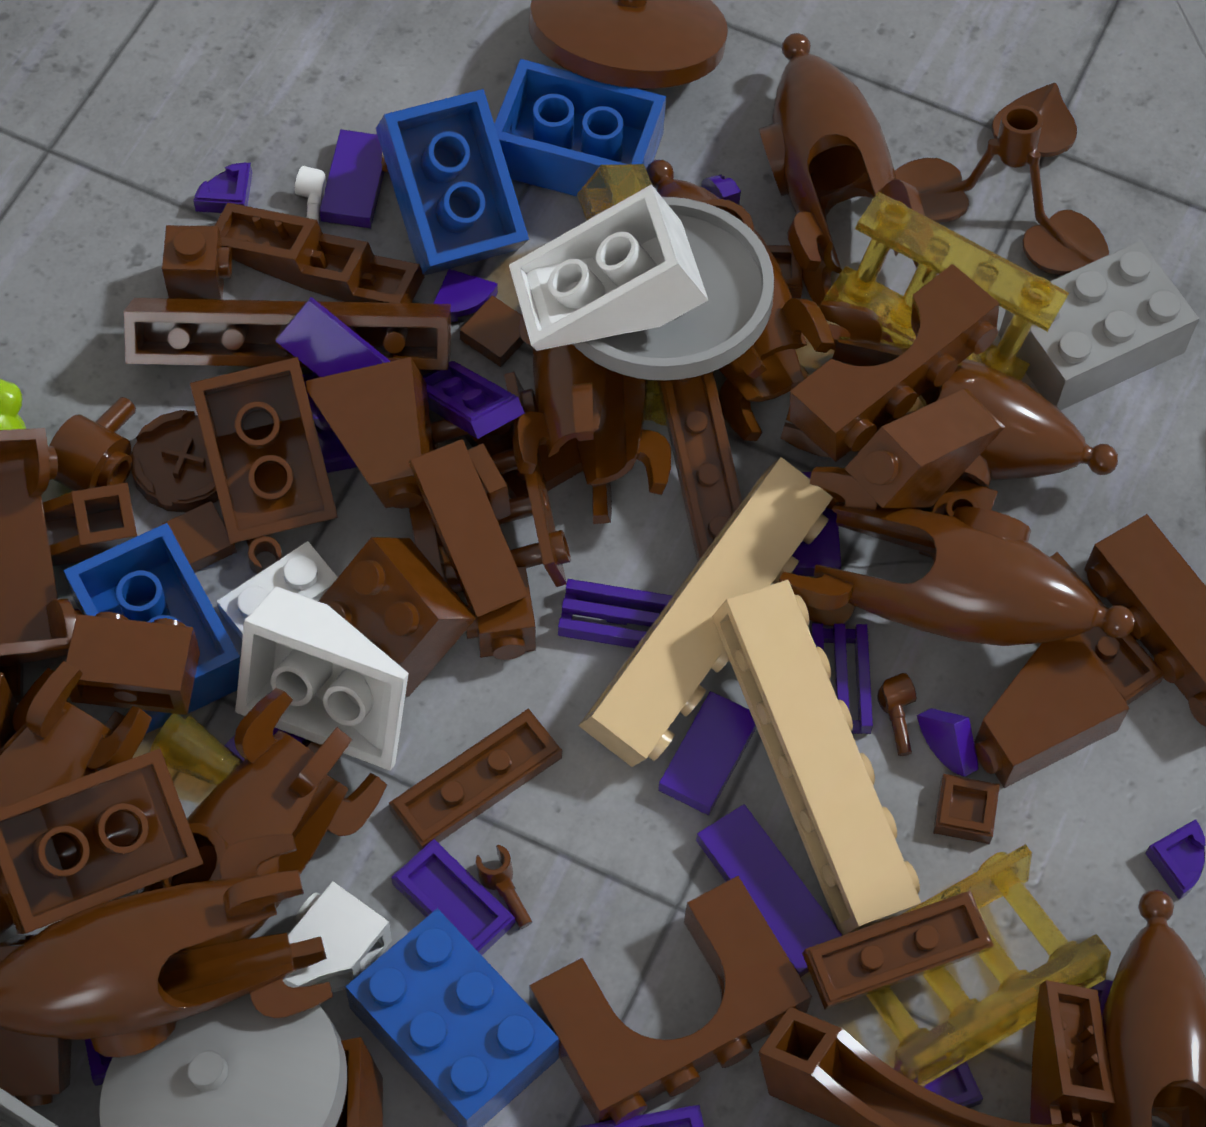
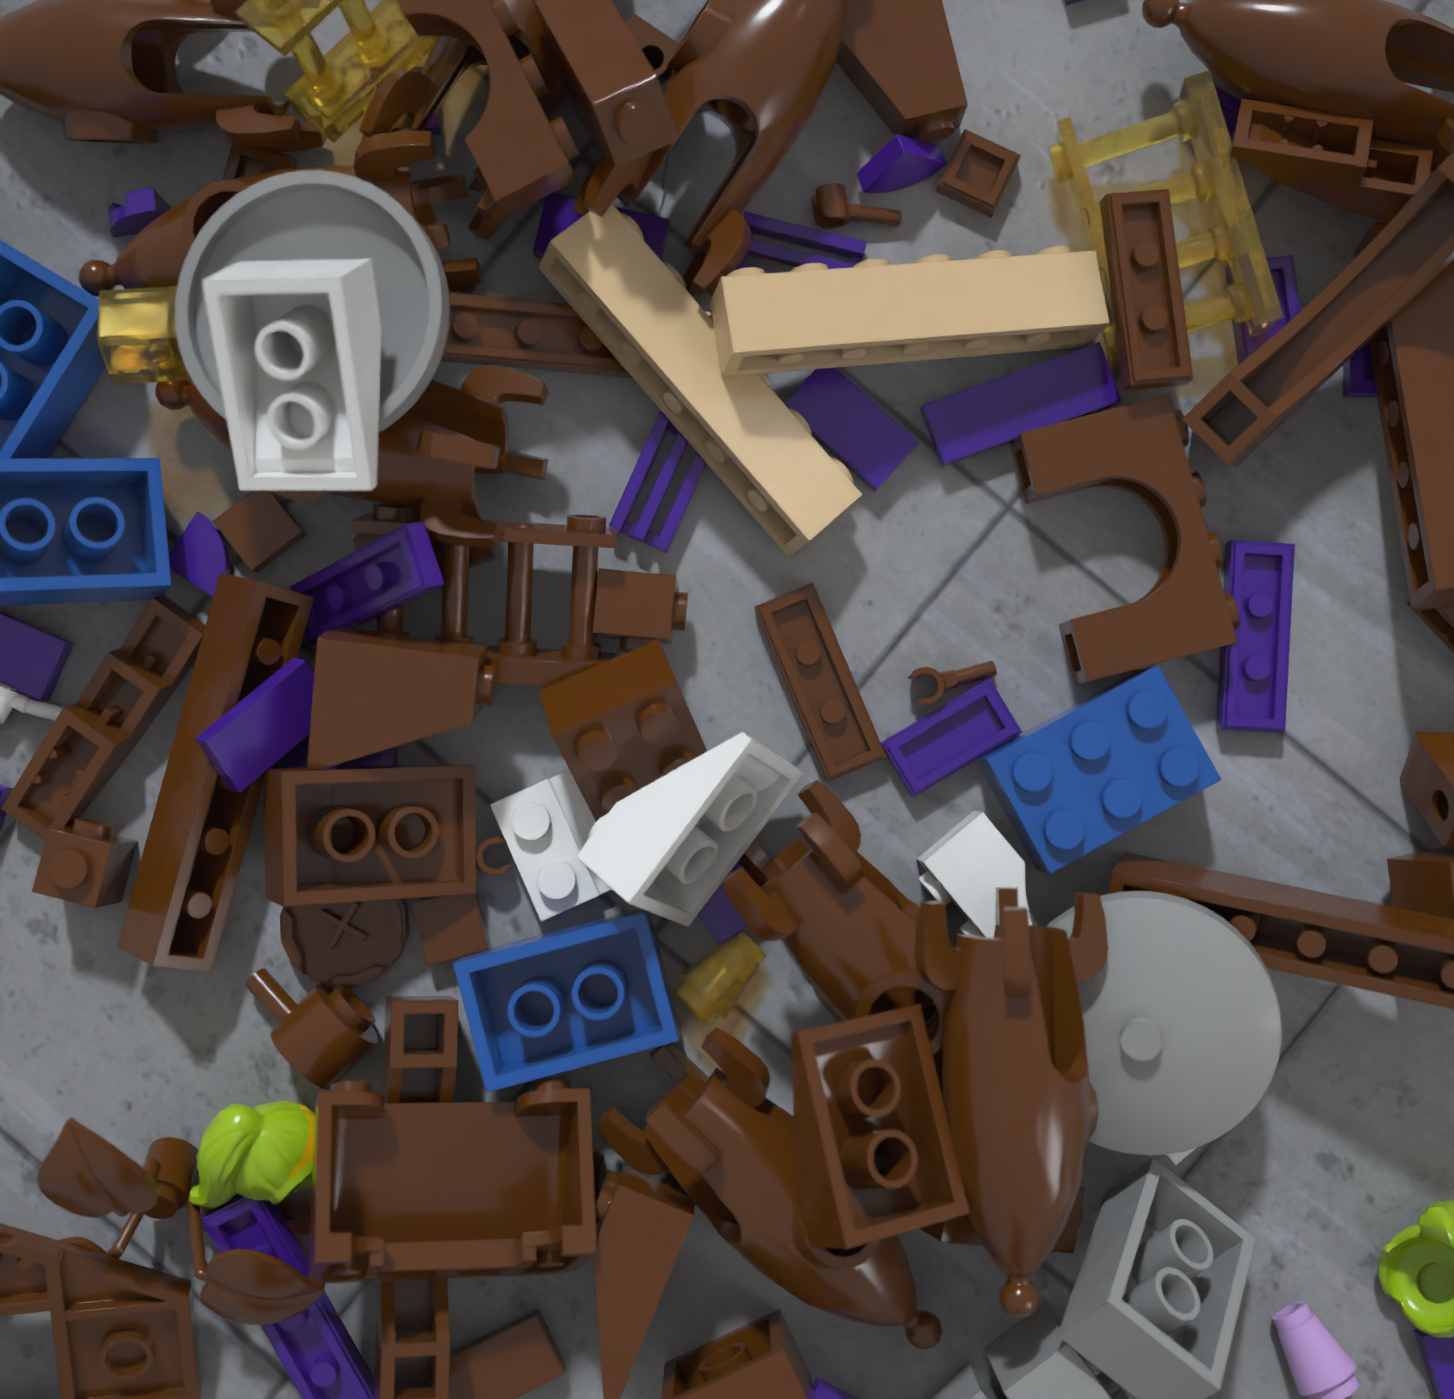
camera: 75 degrees left, 25 degrees up
reddish brown brick [66,612,200,715] -> none
reddish brown tile [408,439,529,618] -> none
reddish brown tile [468,444,511,521] -> none

